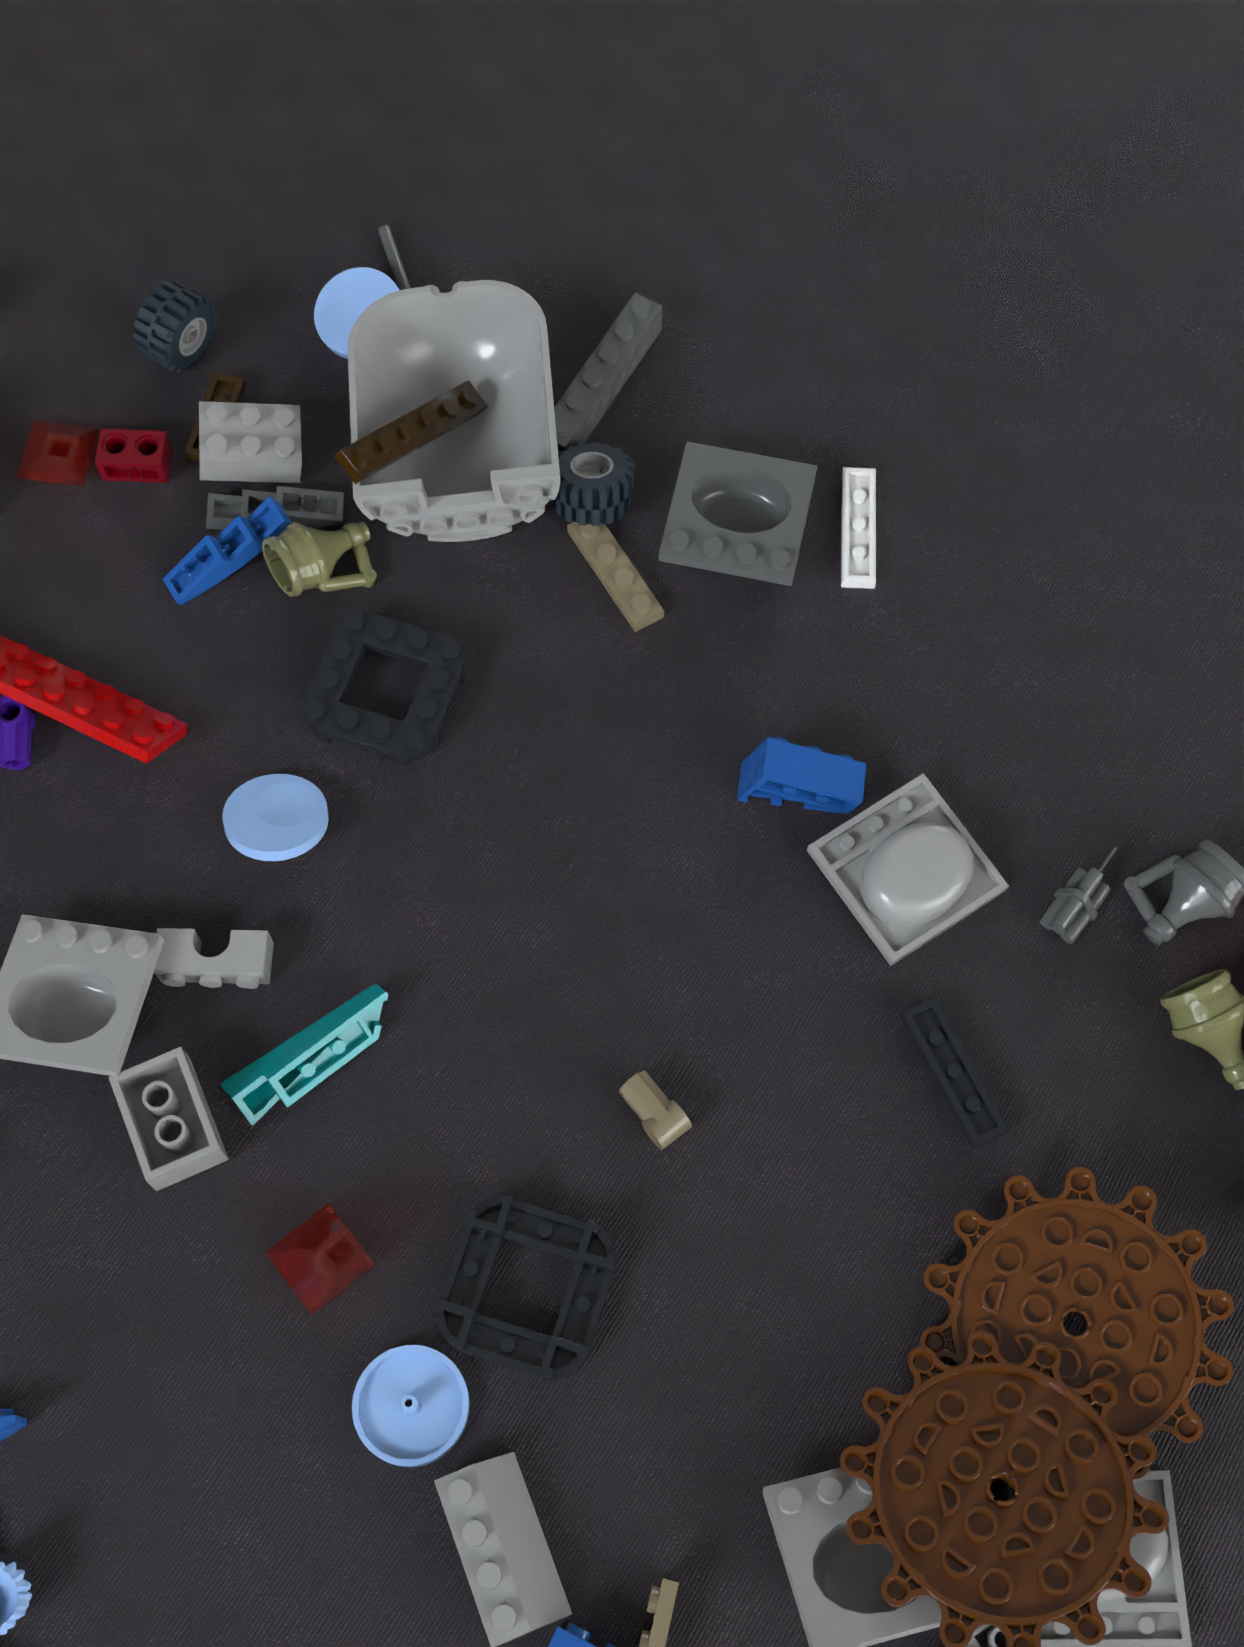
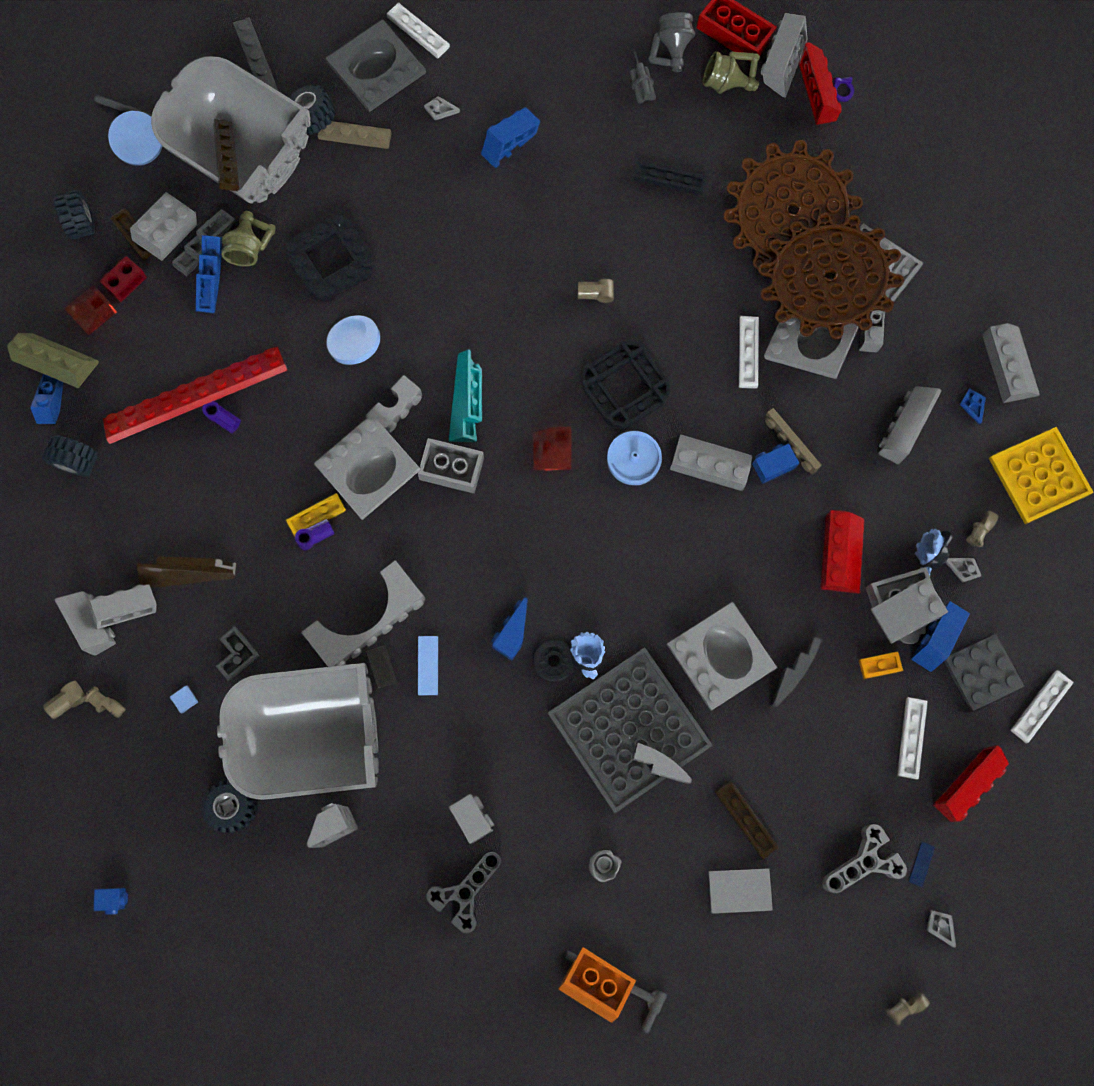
camera: 55 degrees left, 10 degrees up
light grey piece [807,773,1009,966] -> none
none -> light grey piece [424,96,460,120]
none -> white tile [739,316,759,388]

